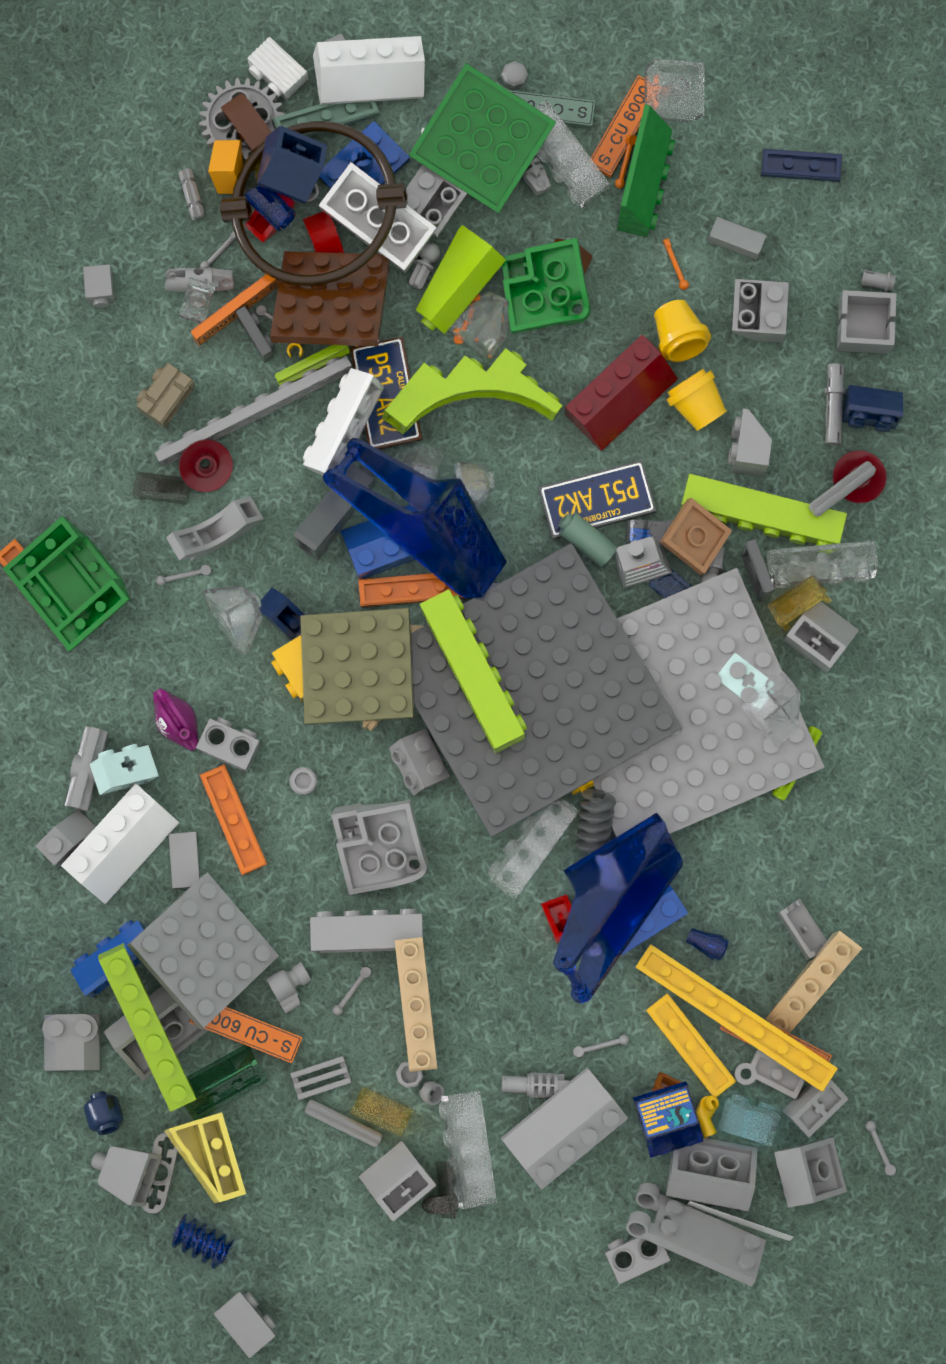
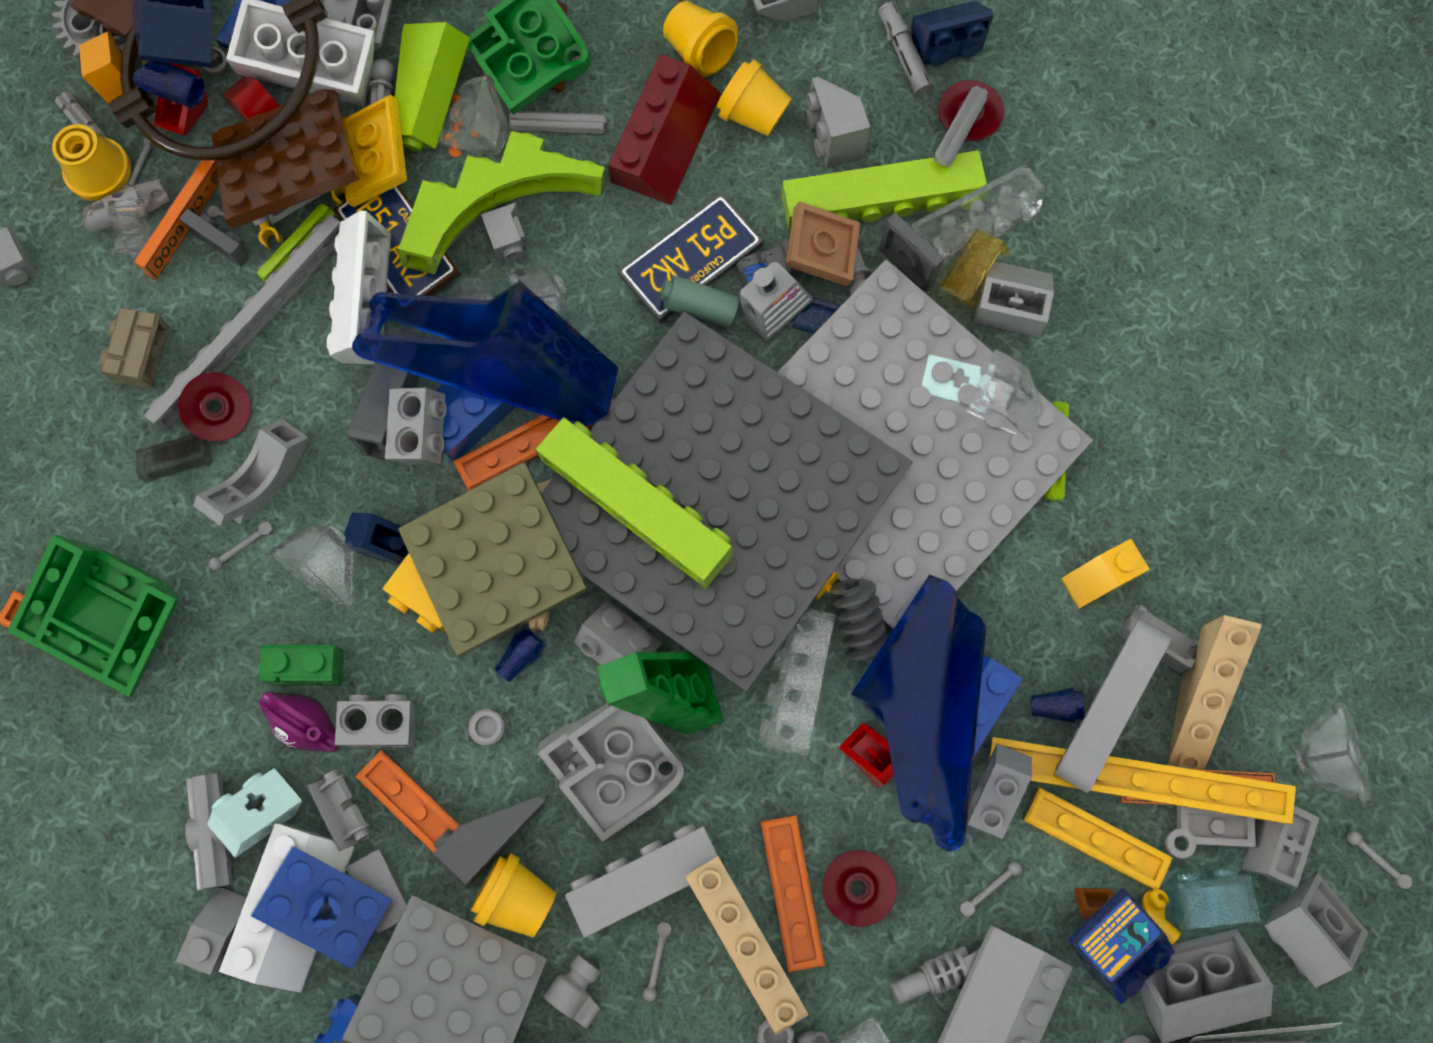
camera: 25 degrees left, 5 degrees down
none -> yellow piece [52,124,132,201]
none -> blue plate [250,845,392,969]
none -> green brick [259,645,344,686]
none -> light grey hinge [307,769,370,851]
none -> yellow tile [345,94,407,207]
none -> light grey brick [385,388,447,465]
none -> dark grey slope [433,796,545,890]
none -> yellow piece [470,853,557,938]
none -> light grey window [481,202,528,262]
none -> clear blue cone [494,628,546,682]
none -> light grey axle [509,111,606,134]
none -> green wedge [597,652,724,734]
none -> orange tile [760,815,825,972]
none -> dark red dish [822,850,897,927]
none -> light grey brick [968,744,1032,839]
none -> light grey beam [1054,618,1173,793]
none -> yellow slope [1061,539,1150,609]
none -> clear slope [1296,700,1372,804]

